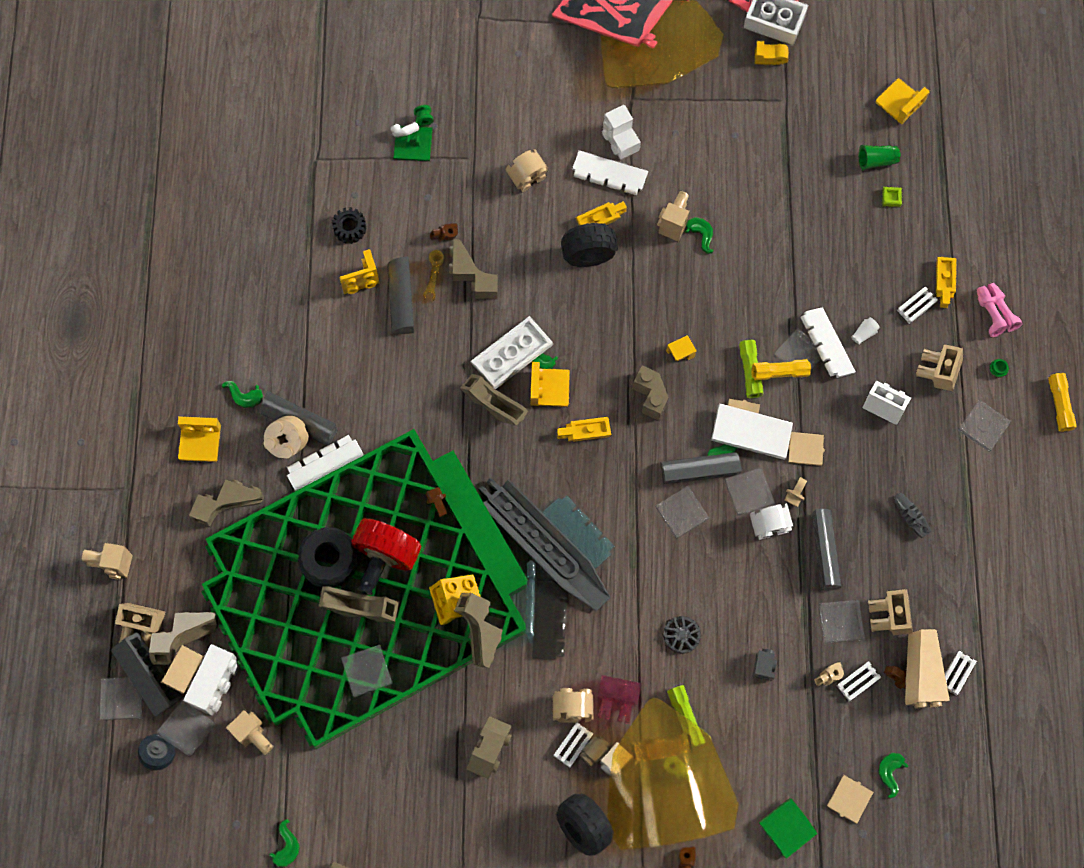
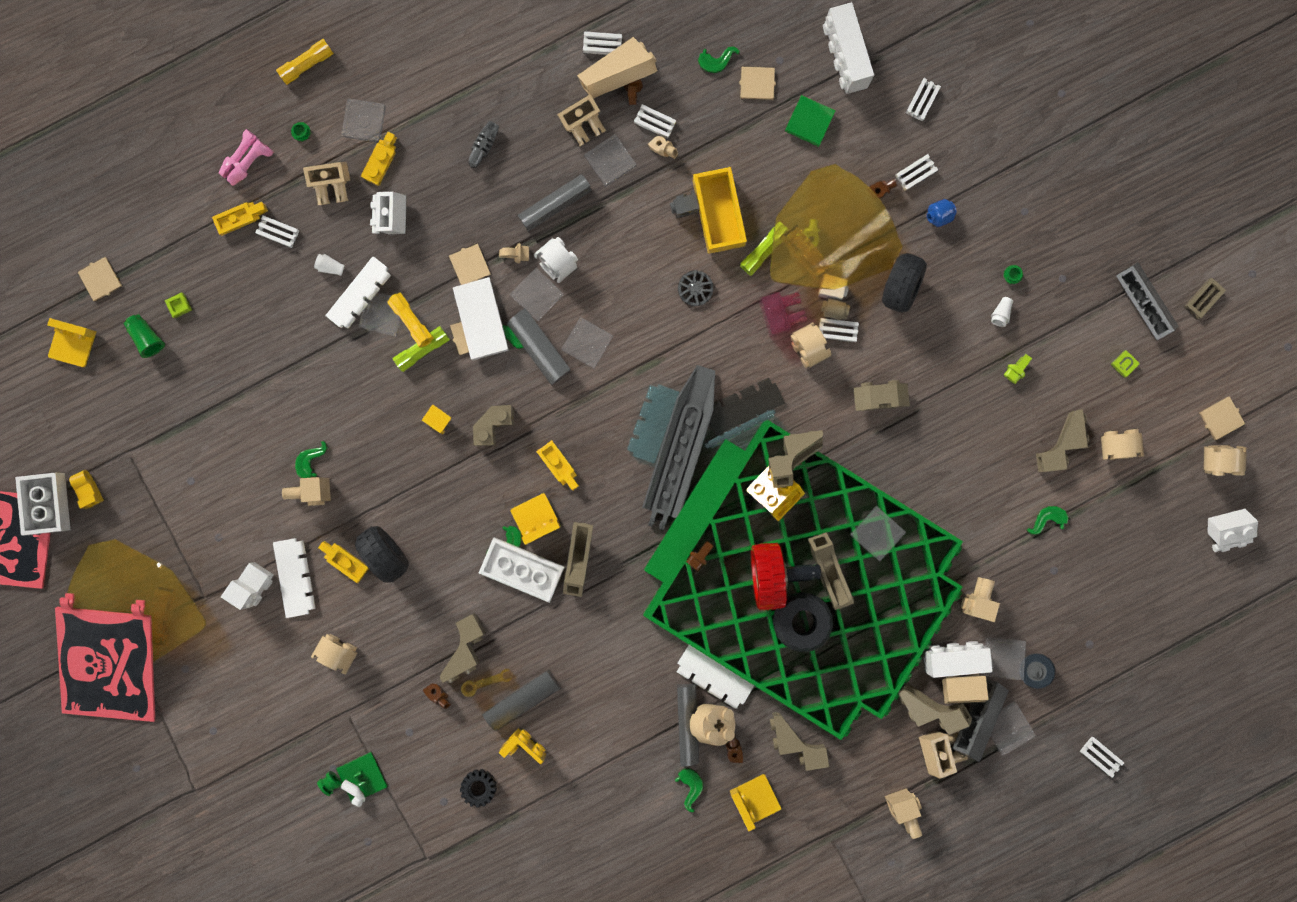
camera: 115 degrees left, 15 degrees up
none -> tan piece [78,257,122,301]
none -> yellow hinge [361,132,397,186]
none -> yellow piece [692,167,747,254]
none -> reddish brown piece [726,734,743,763]
none -> white tile [1080,737,1124,778]

